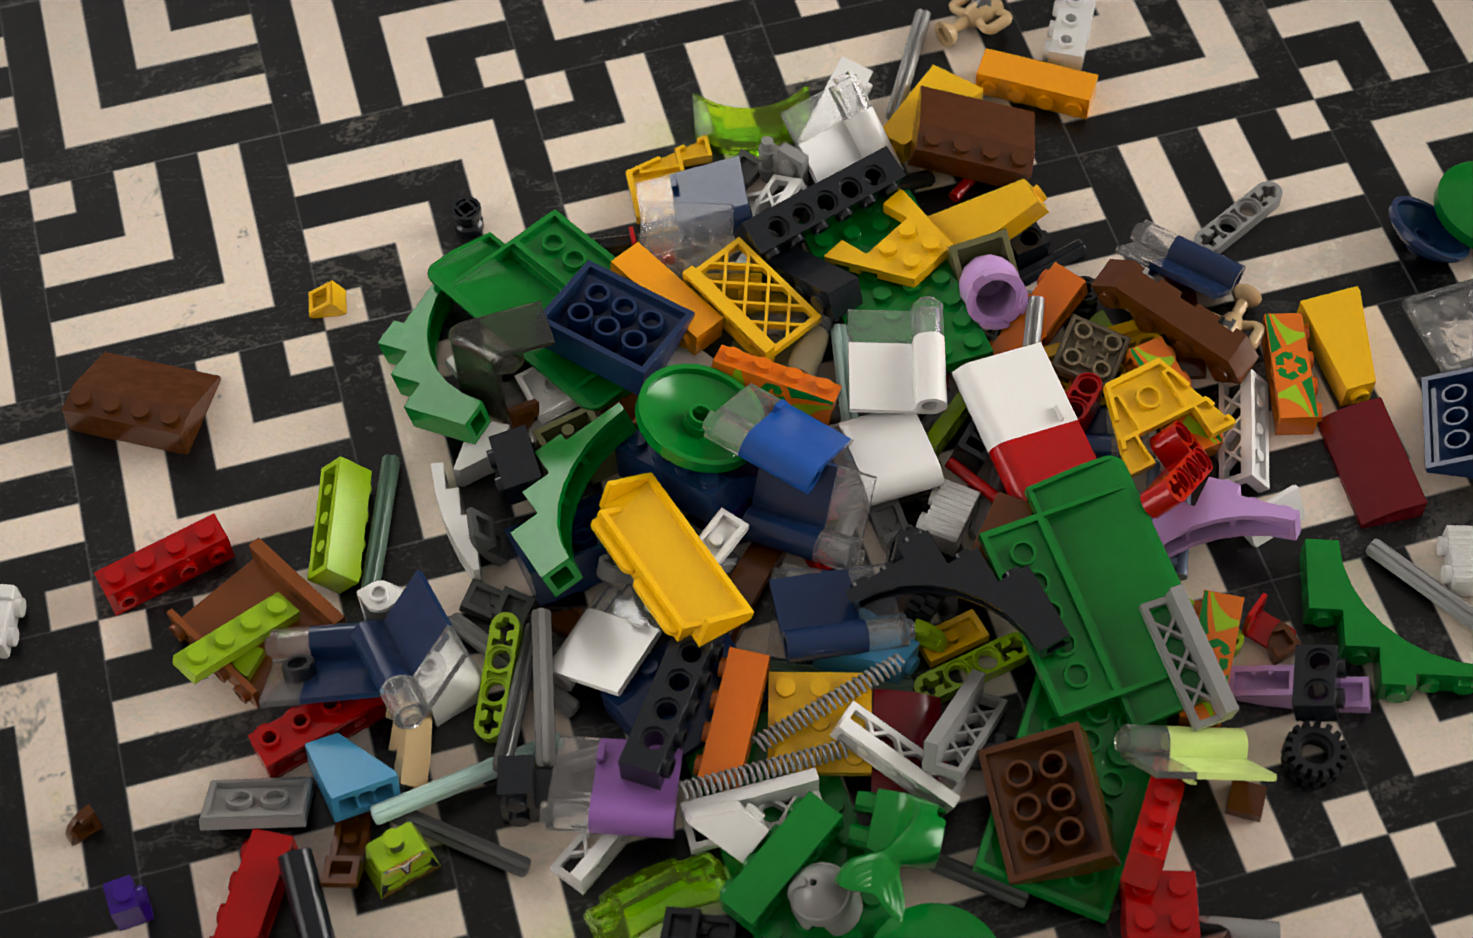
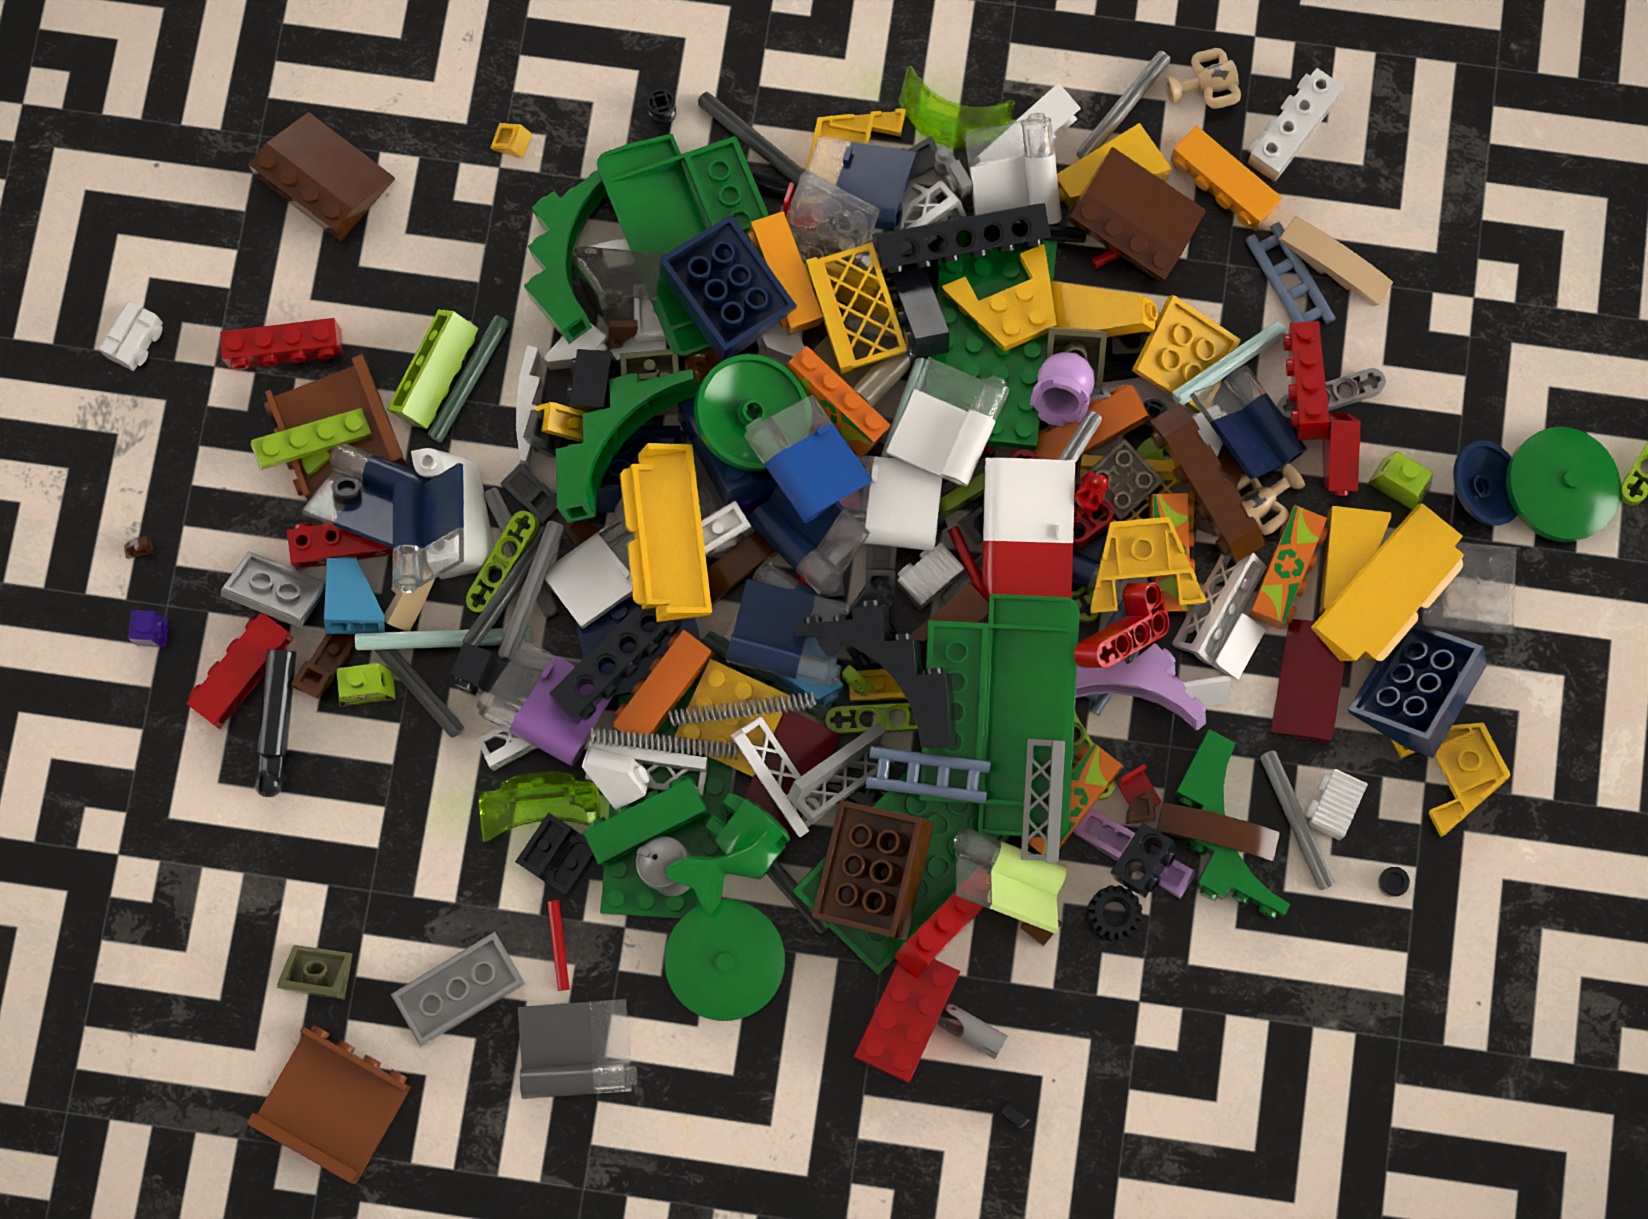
camera: 25 degrees right, 20 degrees up
none -> yellow panel [534,402,588,443]
none -> dark grey axle [698,92,810,186]
none -> sand blue bar [866,746,991,803]
none -> red piece [1074,471,1109,511]
none -> yellow plate [1132,295,1241,414]
none -> reddish brown slope [1156,803,1280,862]
none -> light aqua axle [1172,322,1286,406]
none -> white slope [1212,613,1266,680]
none -> sand blue bar [1245,222,1336,324]
none -> tan slope [1279,216,1393,306]
none -> red brick [1283,321,1330,441]
none -> yellow slope [1311,503,1464,661]
none -> red slope [1322,413,1361,496]
none -> lime torso [1368,451,1433,510]

